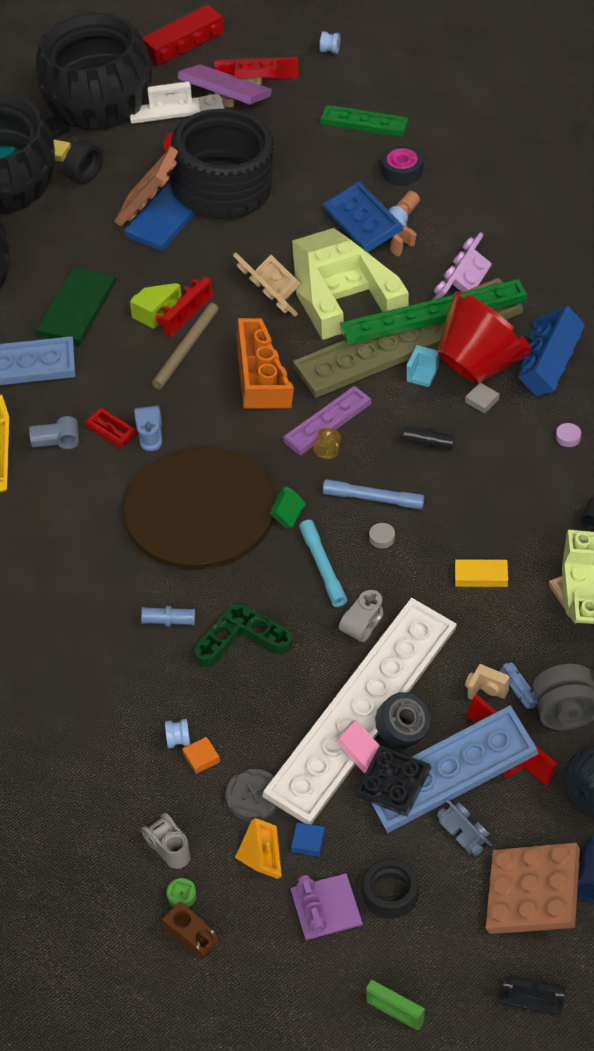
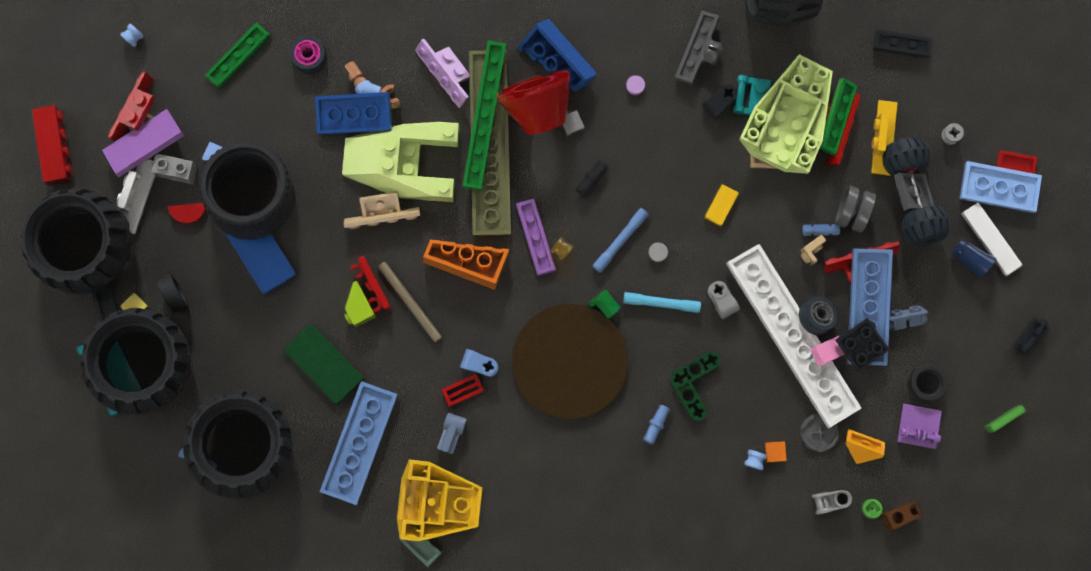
camera: 70 degrees left, 30 degrees up
nougat plate [114,147,178,226] -> none
blue tile [291,823,325,857] -> none
medium azure panel [407,345,439,387] -> none
nougat plate [486,843,580,934] -> none

